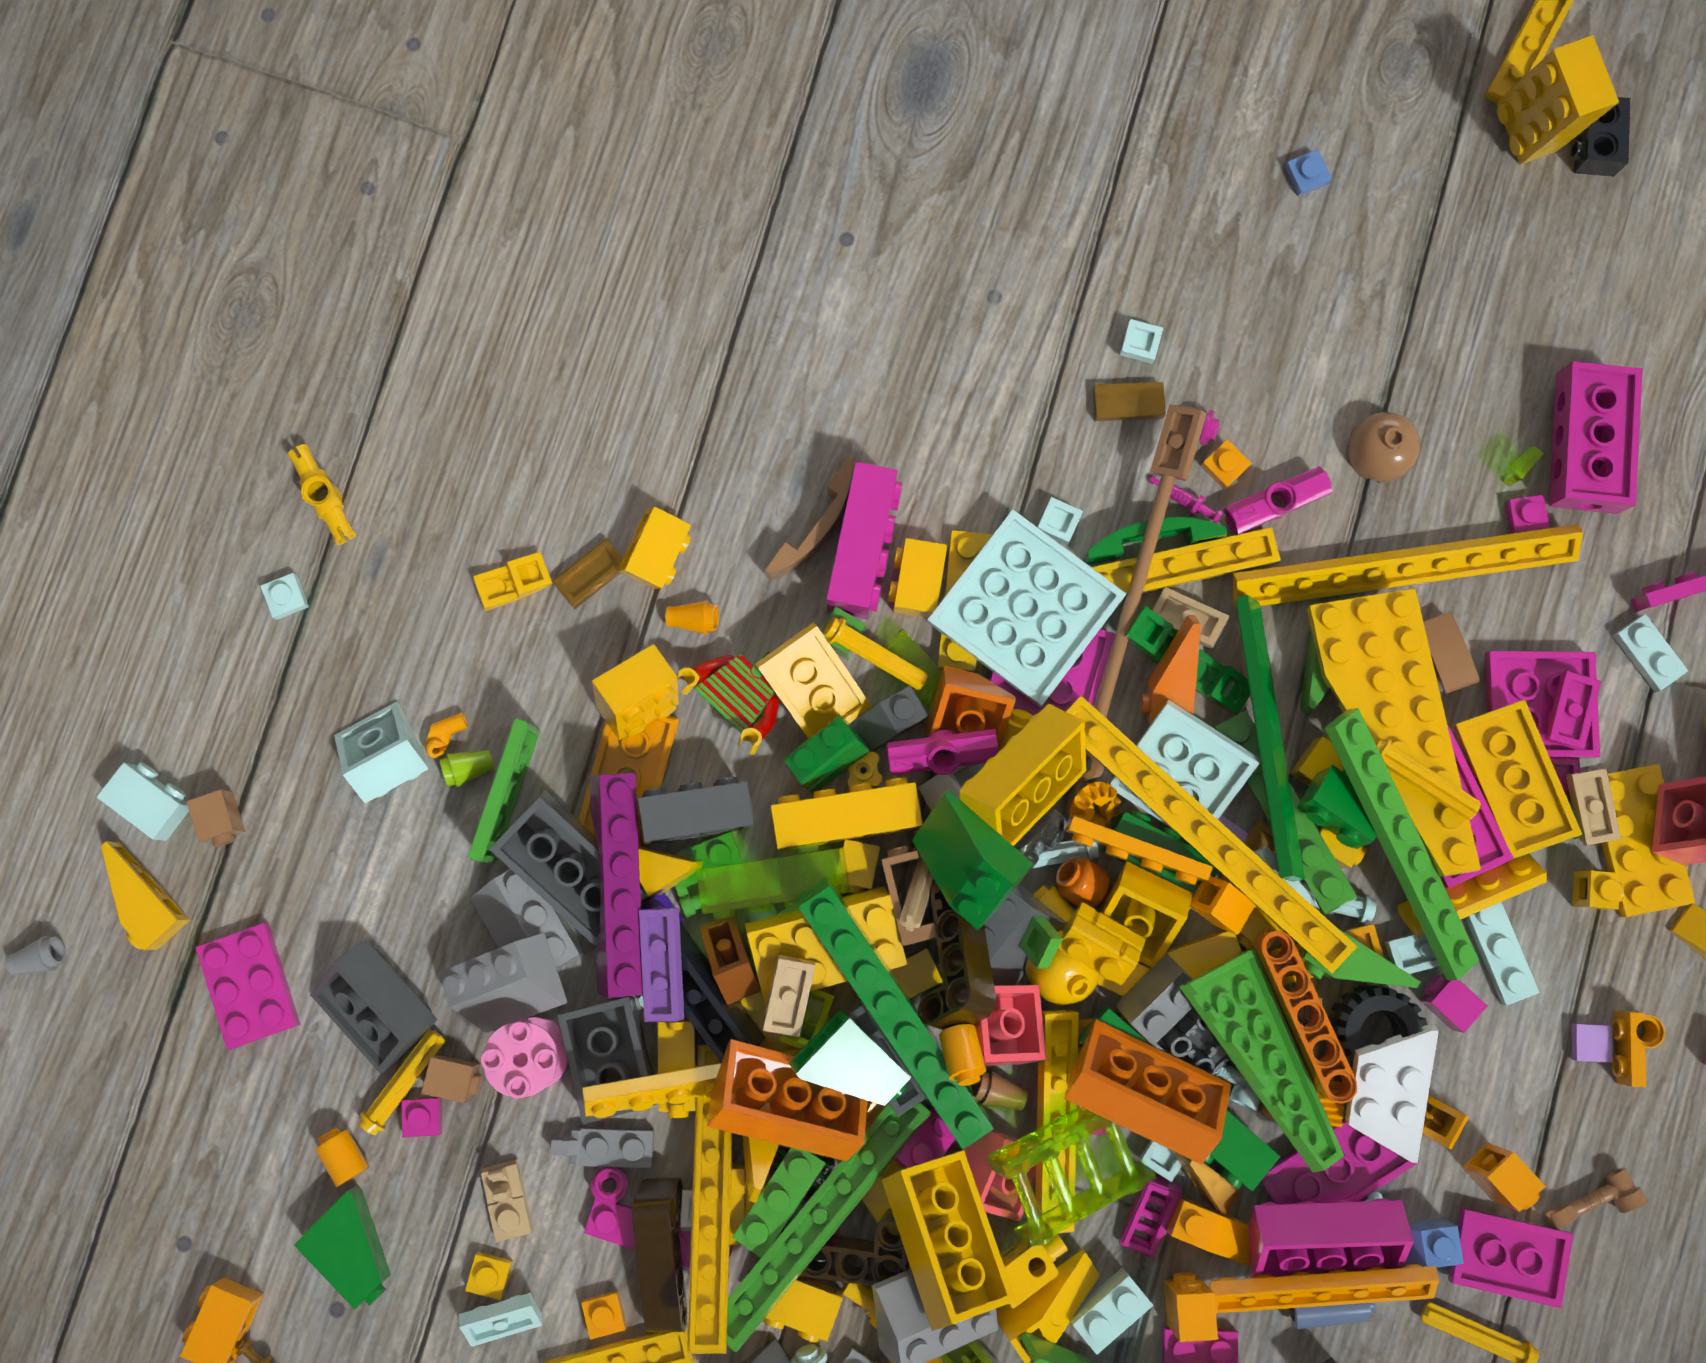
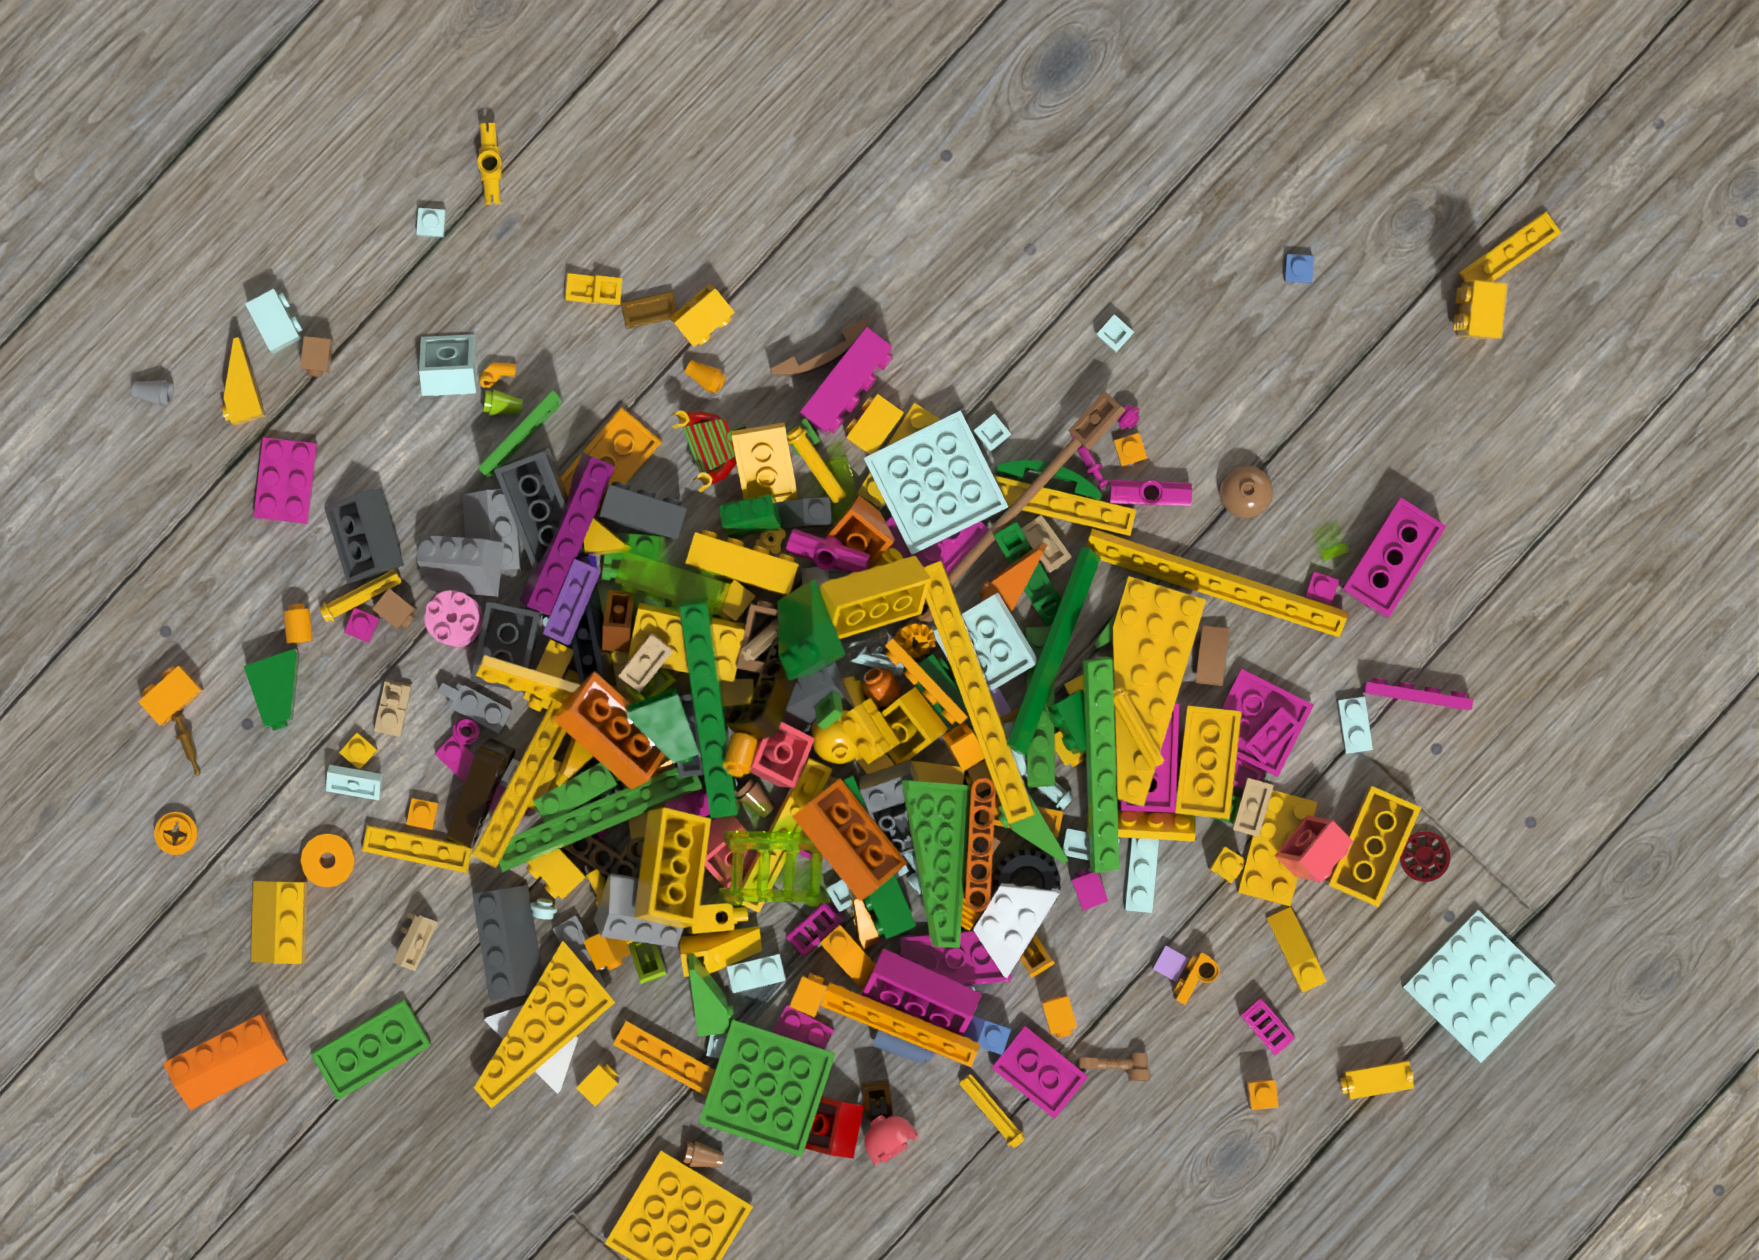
camera: 25 degrees right, 5 degrees up
yellow brick [592,644,679,740] -> none
pearl gold tile [1093,382,1166,421] -> none
black brick [1570,97,1631,177] -> none

